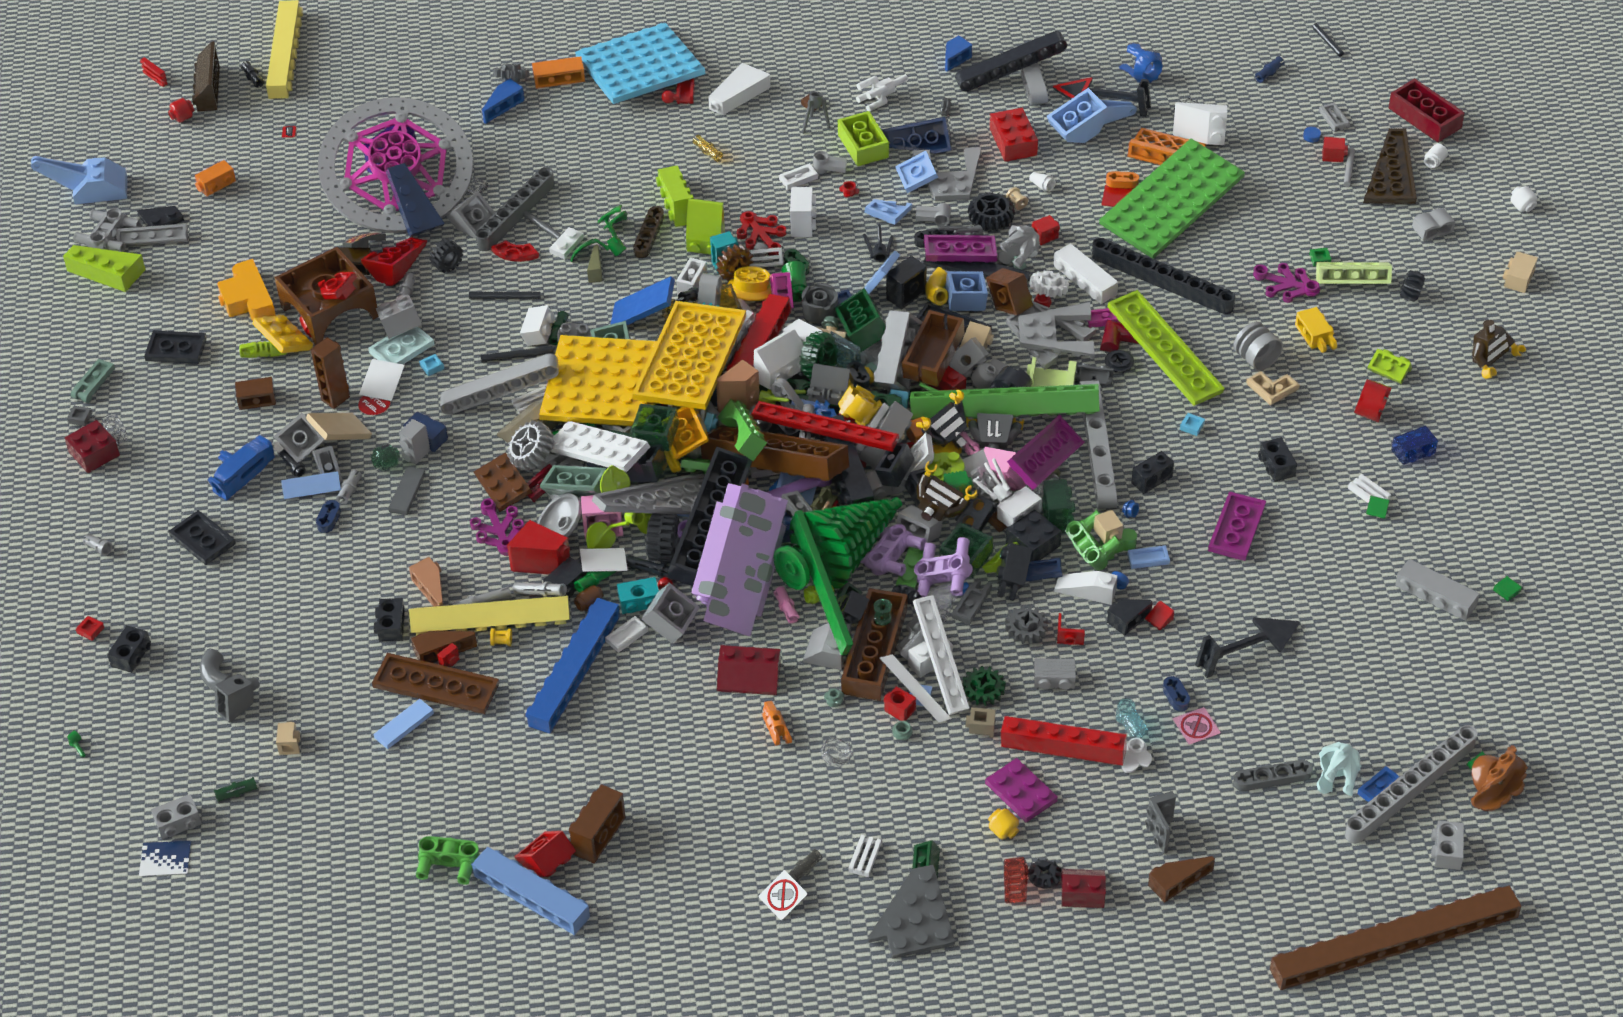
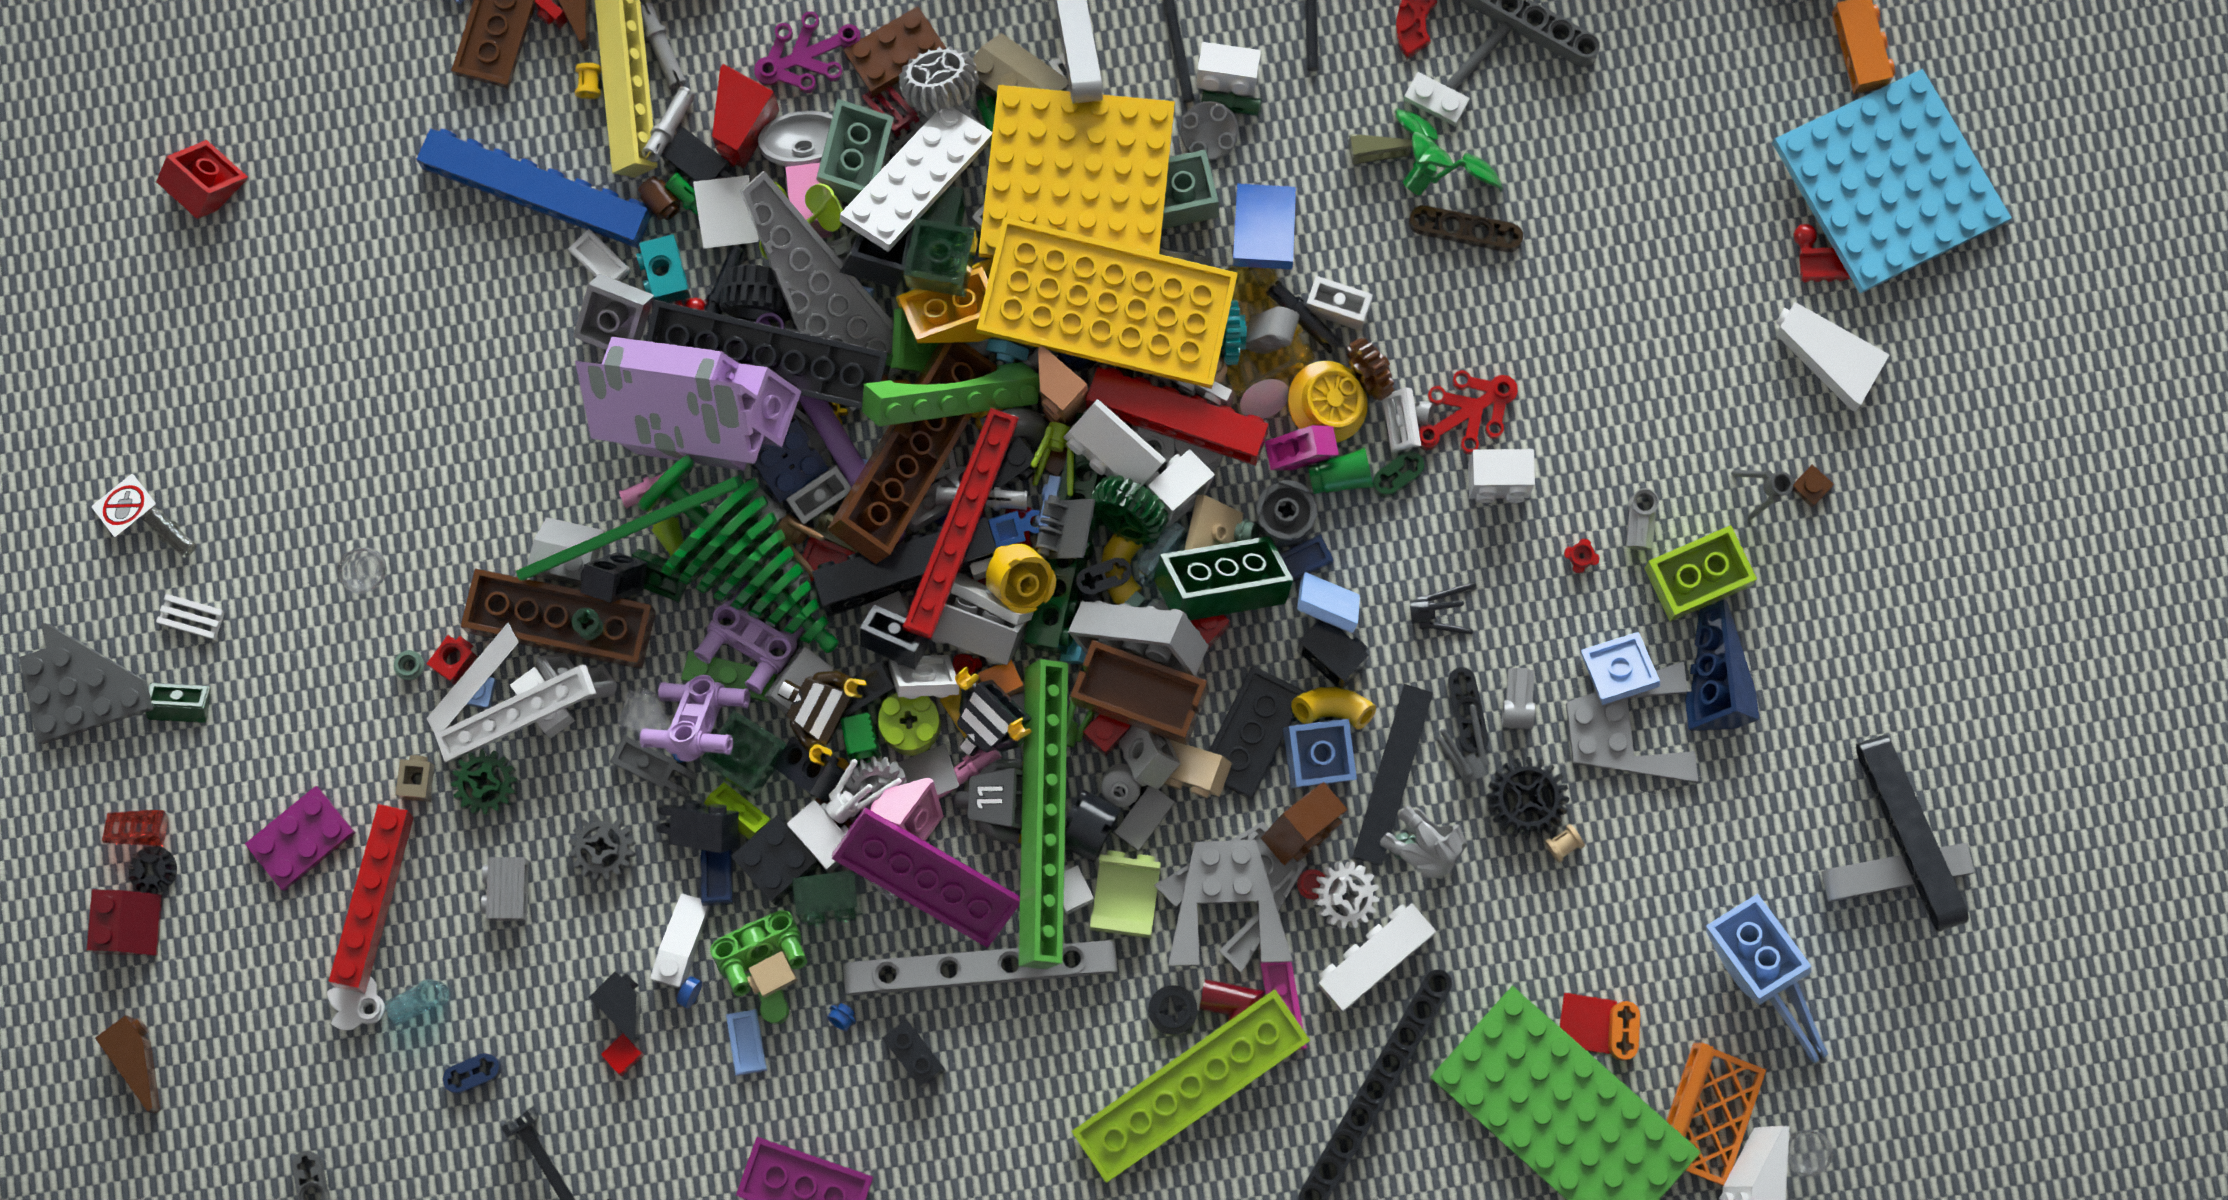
camera: 90 degrees right, 30 degrees up
bright green piece [416,836,480,885] -> none
medium blue brick [472,847,590,935] -> none
reddish brown brick [569,784,626,864] -> none
lime wedge [655,165,694,227] -> none
lime slope [686,198,725,255] -> none
clear yellow pin [692,135,723,162] -> none
teal brick [710,231,739,274] -> none
dark red slope [717,645,781,695] -> none
orange hinge [762,701,793,746] -> none
light grey beam [771,378,805,411] -> none
white tile [779,163,818,190] -> none
sand green plate [824,688,844,707] -> none
white plant [856,74,908,112] -> none
light blue wing [865,199,912,225] -> none
black gear [892,585,922,606] -> none
magenta plate [924,235,997,262] -> none
dark grey piece [940,97,951,116] -> none
blue slope [945,35,972,72] -> none
yellow head [988,808,1019,840] -> none
red brick [990,107,1038,162] -> none
white cone [1029,172,1056,192] -> none
red brick [1032,215,1060,245] -> none
black piece [1053,77,1151,117] -> none
red bracket [1057,613,1085,645] -> none
dark grey hinge [1075,363,1114,386] -> none
blue piece [1119,43,1163,83] -> none
dark grey bracket [1145,791,1176,854] -> none
clear pink sticker [1173,707,1220,744] -> none
medium azure plate [1180,413,1205,436] -> none

